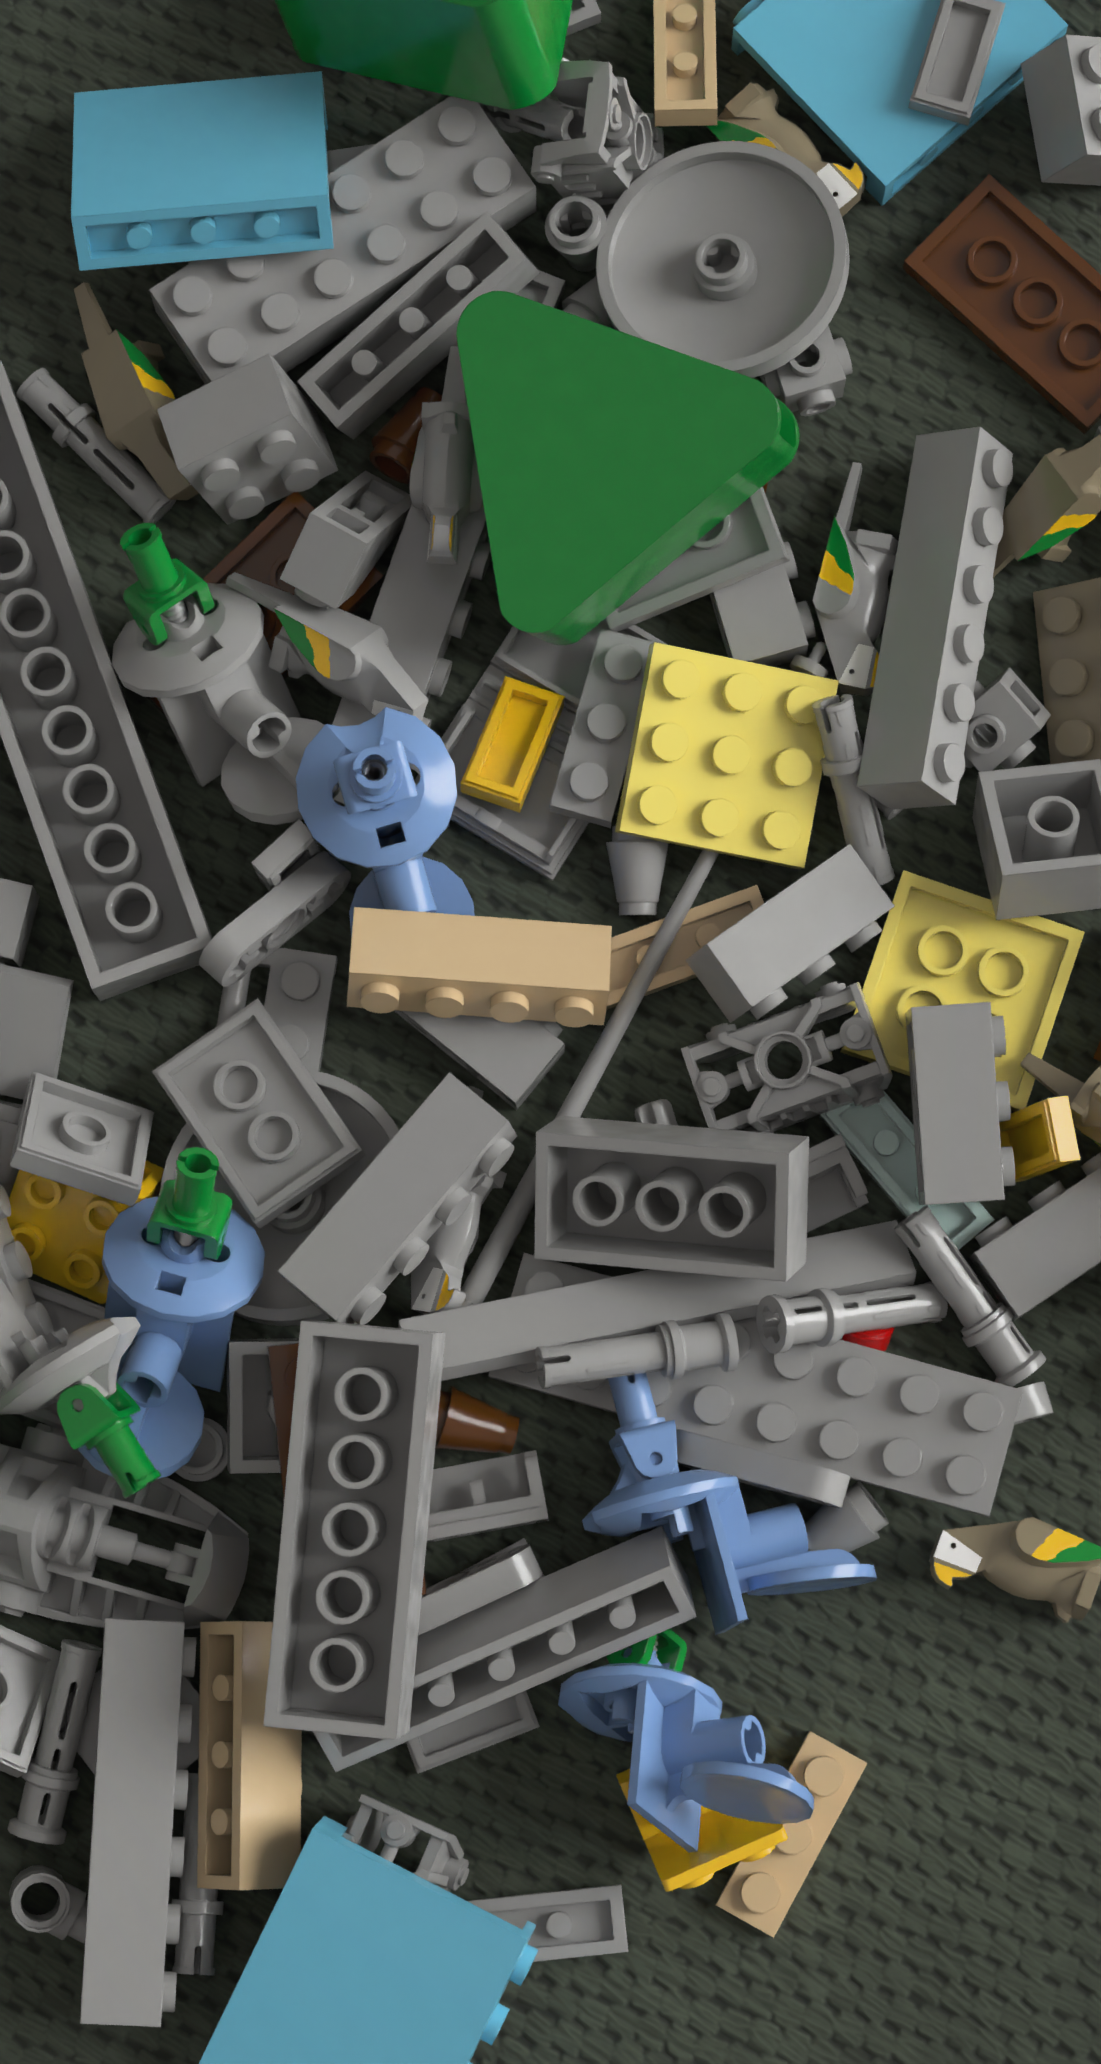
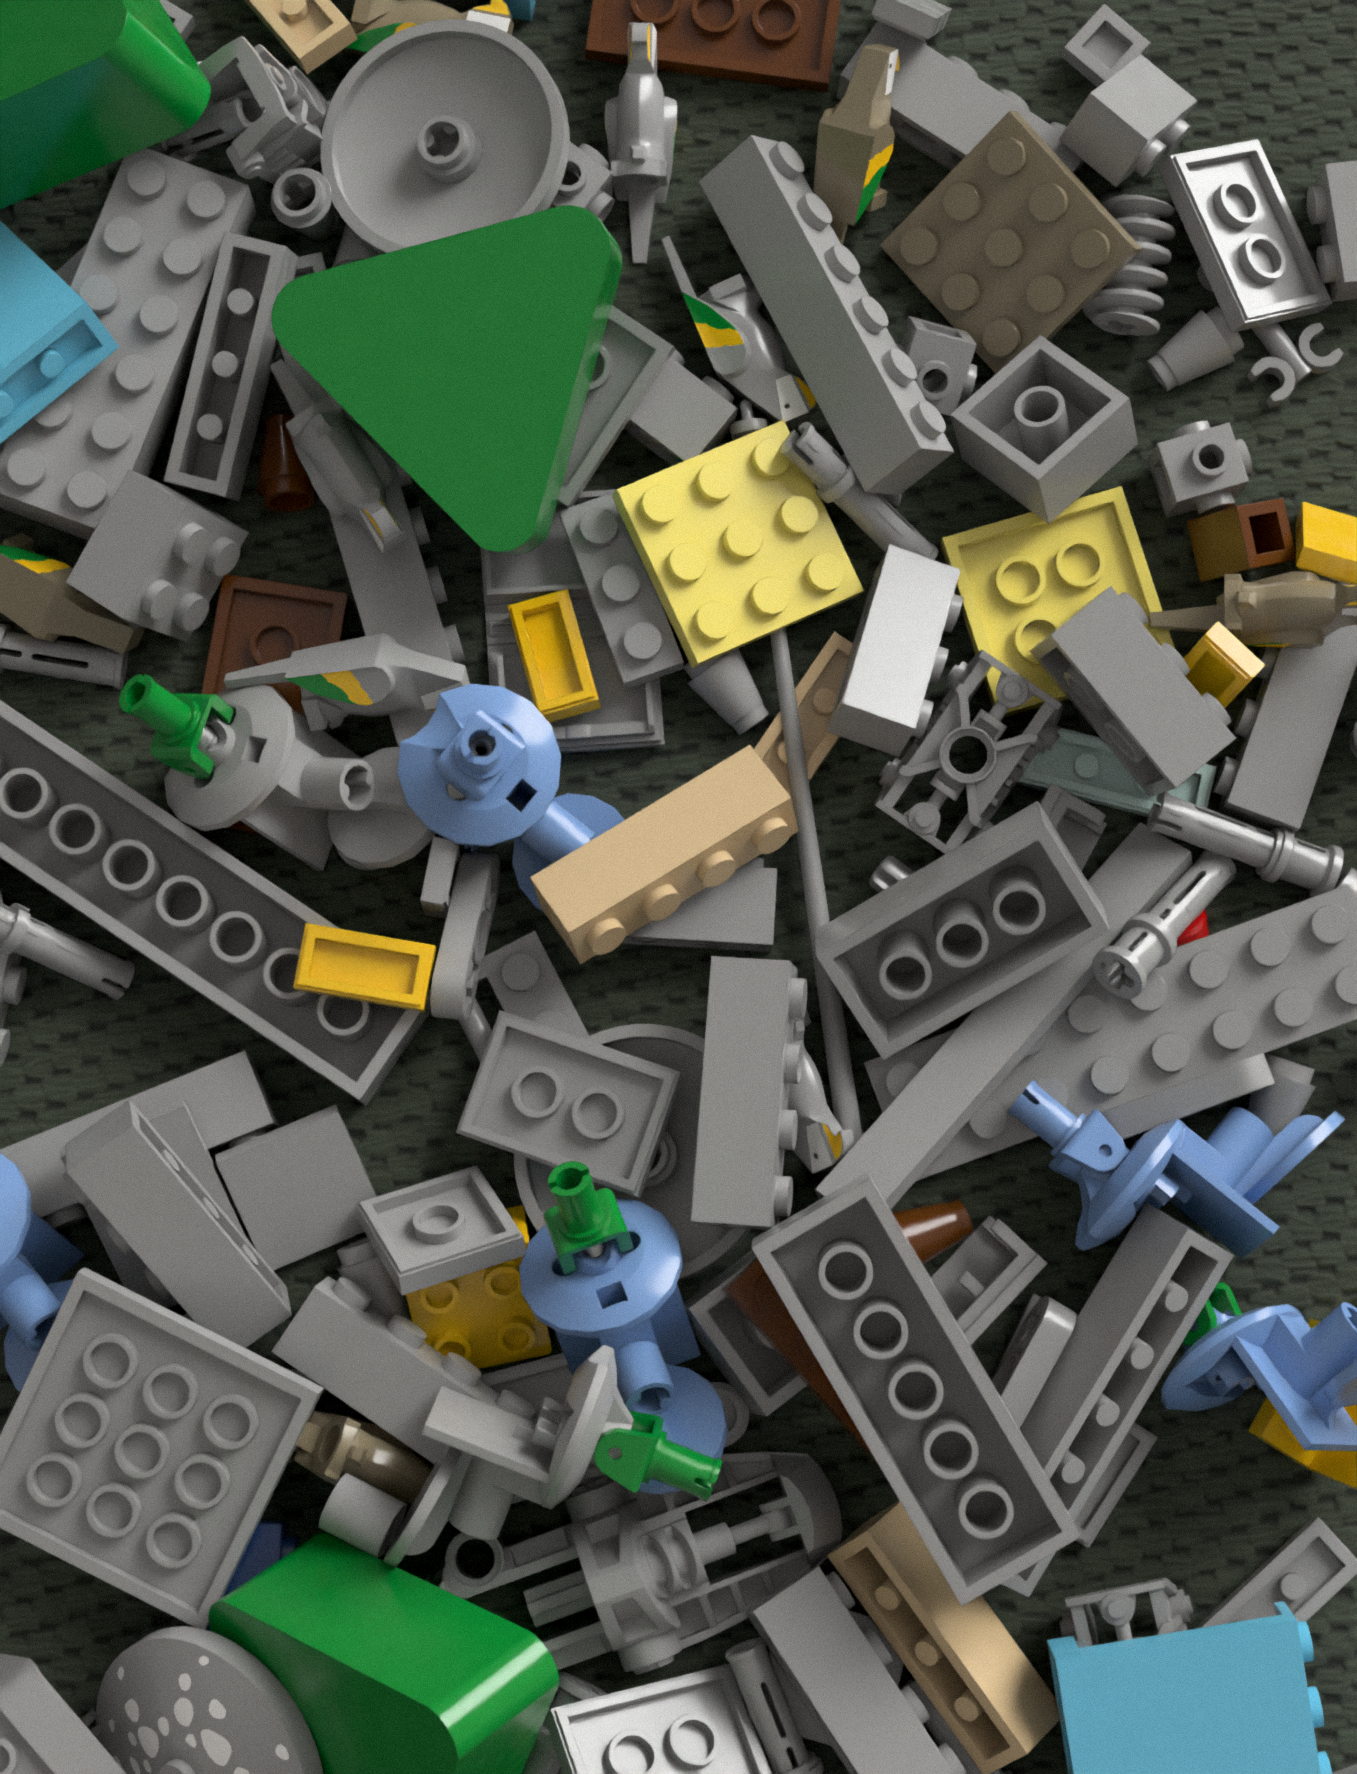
camera: 45 degrees left, 0 degrees up
light grey slope [280,470,412,609] -> none
light grey pin [535,1312,739,1389] -> none
none -> yellow tile [293,923,436,1012]
none -> light grey animal [605,23,677,265]

